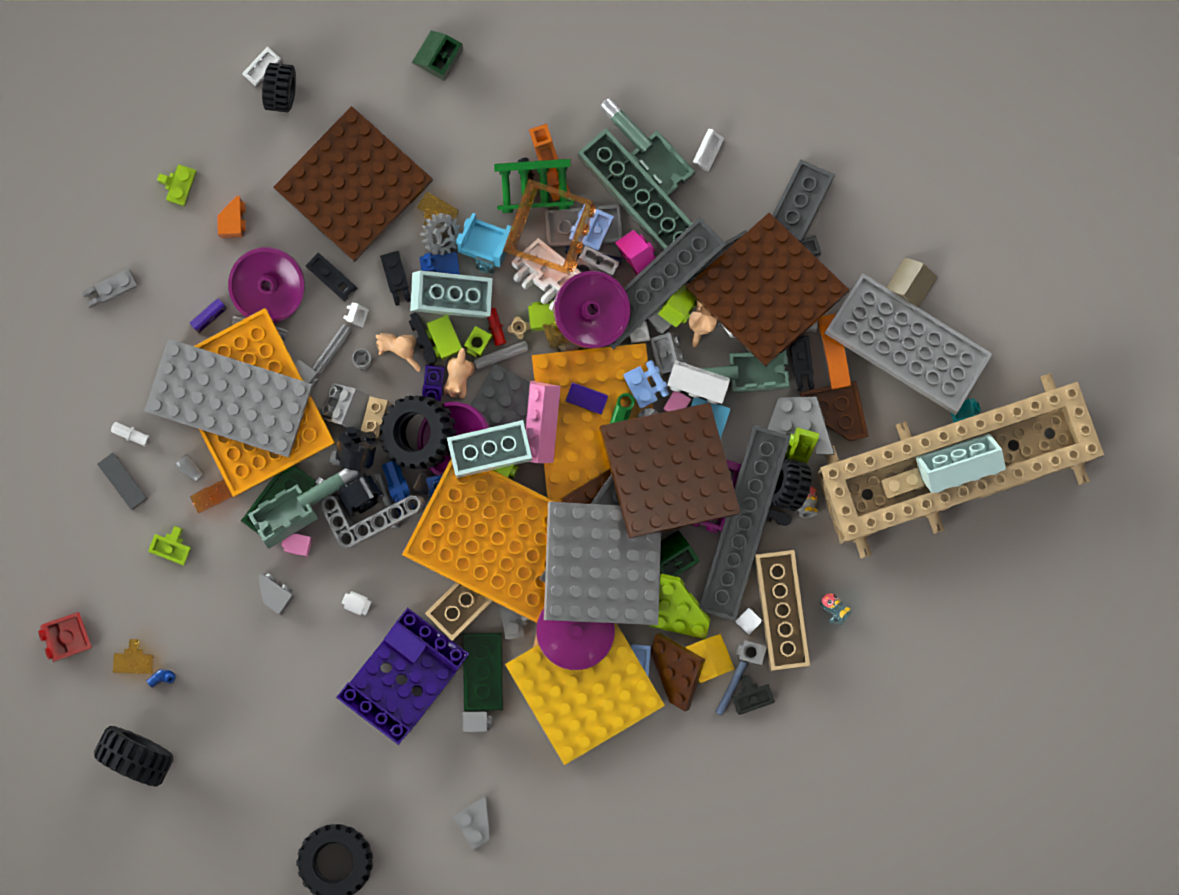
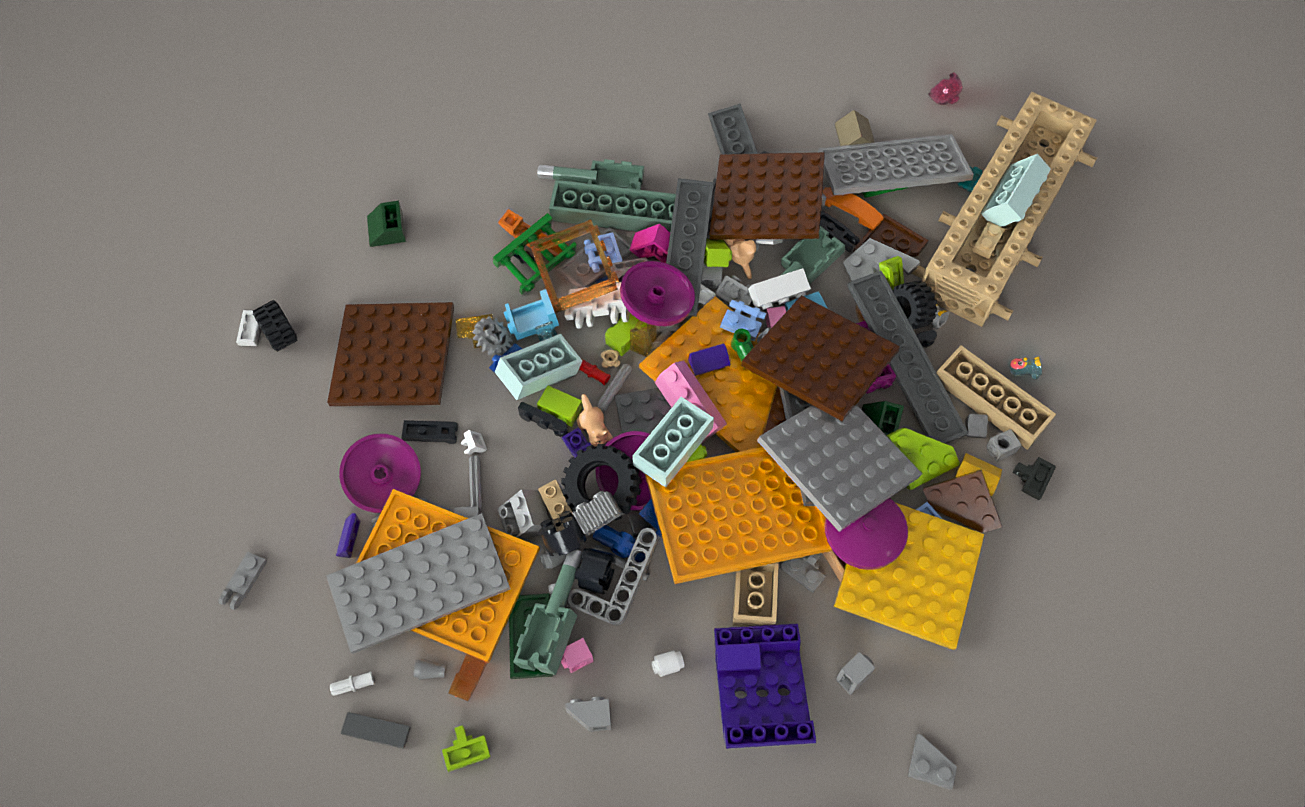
camera: 40 degrees left, 20 degrees down
lime hinge [157,164,197,207] -> none
orange slope [217,196,246,238] -> none
light grey wheel [352,348,373,370] -> none
light nougat animal [376,333,421,372] -> none
black hinge [380,251,411,306] -> none
dark green tile [463,633,503,711] -> none
lime brick [464,326,493,358] -> none
white plate [693,129,724,172] -> none
sand blue bar [716,660,748,715] -> none
none -> light grey brick [572,491,623,536]
none -> clear pink cylinder [928,72,963,105]

